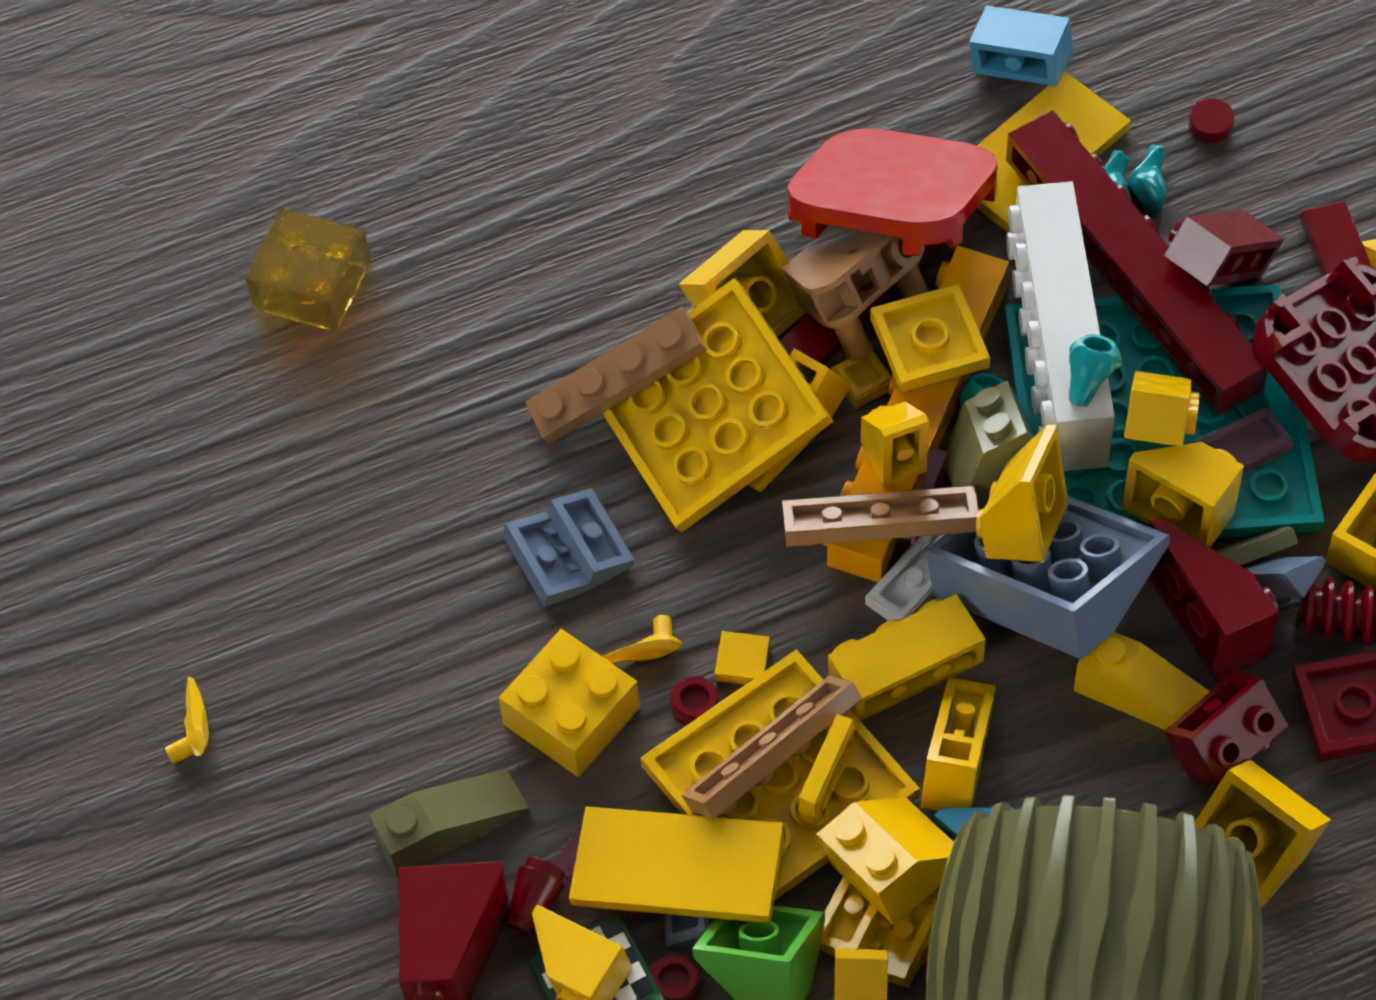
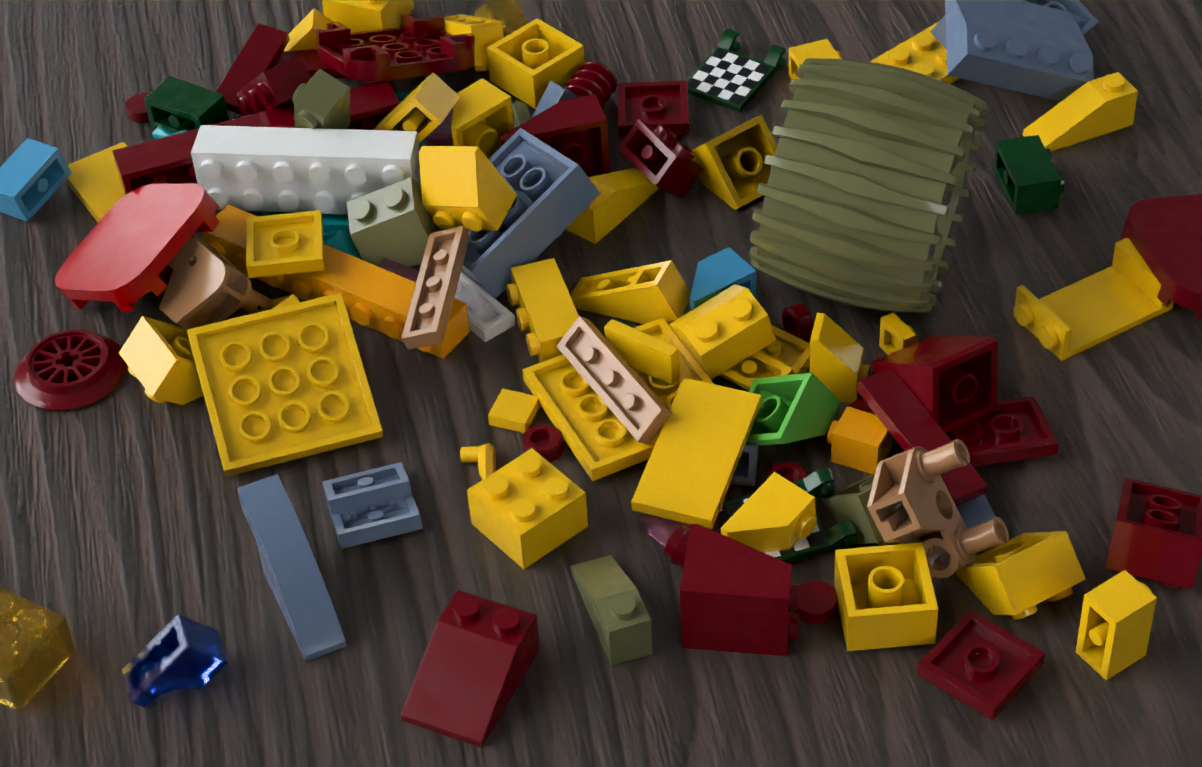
camera: 80 degrees left, 15 degrees down
medium nougat plate [525,307,707,445] -> none
yellow slope [861,402,929,487] -> none
teal animal [1069,334,1122,407] -> none
none -> dark red piece [14,329,127,410]
none -> clear blue arch [122,614,228,707]
none -> dark green brick [144,76,229,133]
none -> dark red tile [216,23,290,115]
none -> sand blue slope [237,474,347,662]
none -> olive brick [292,69,350,129]
none -> dark red slope [401,590,540,748]

